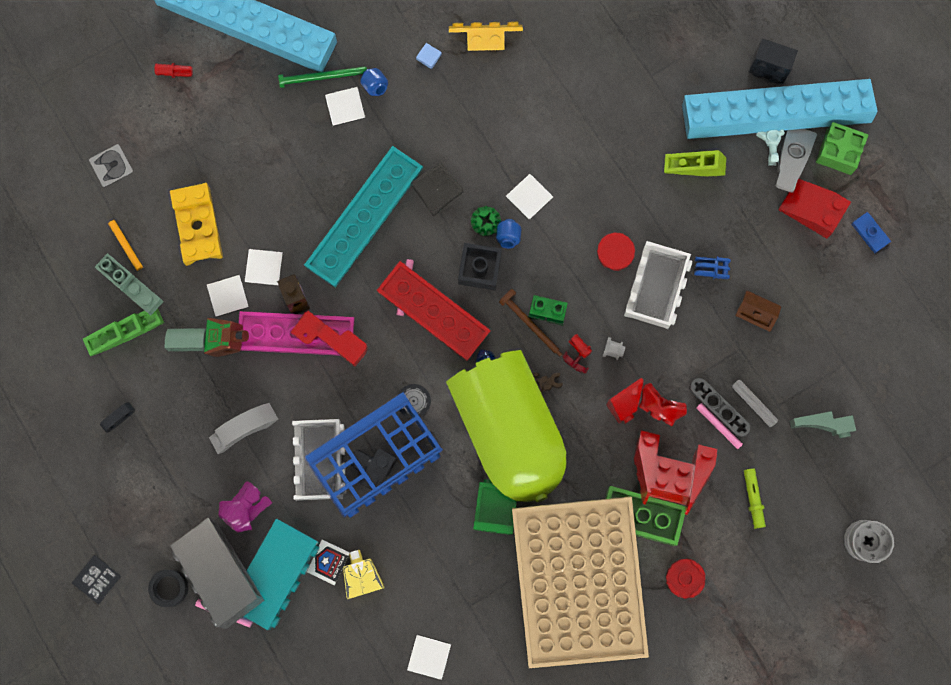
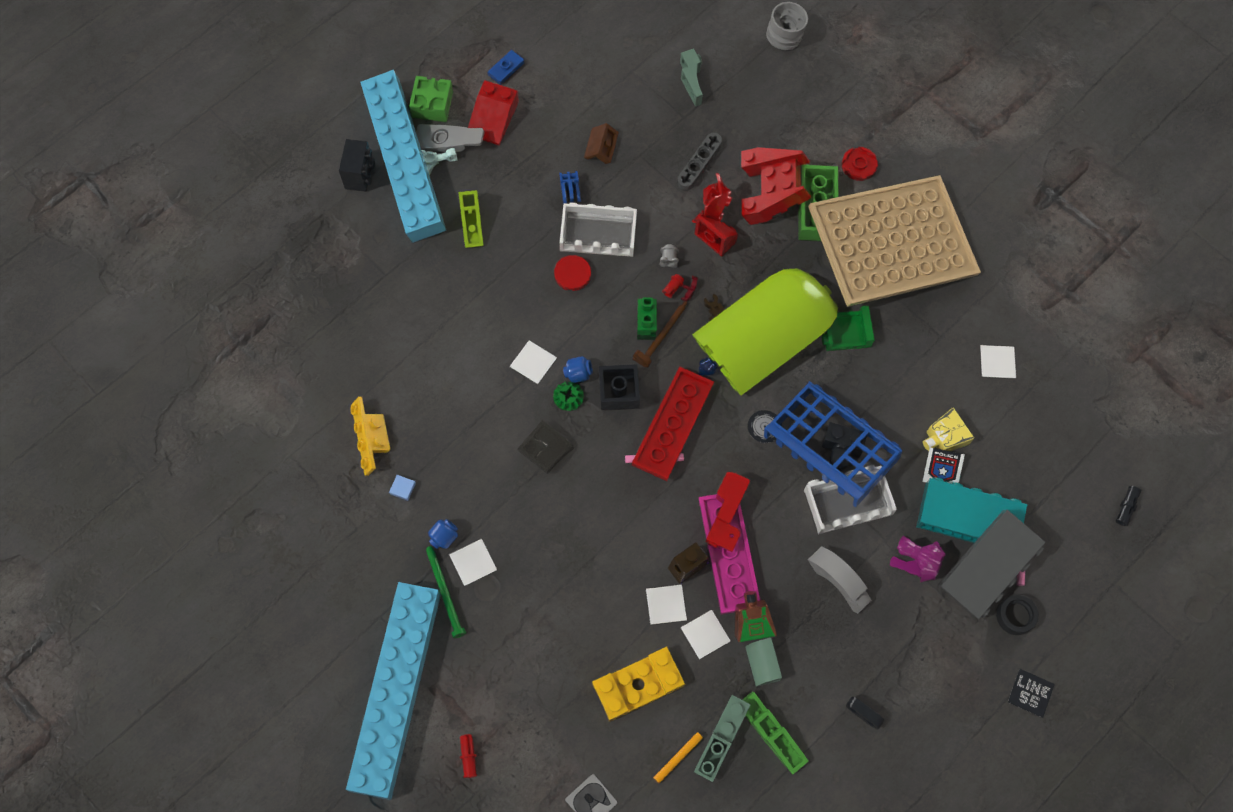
camera: 105 degrees left, 10 degrees down
teal plate [304,146,423,288] -> none
bright pink bar [696,403,743,449] -> none
light grey axle [732,380,778,427] -> none
lime pin [744,469,766,529] -> none

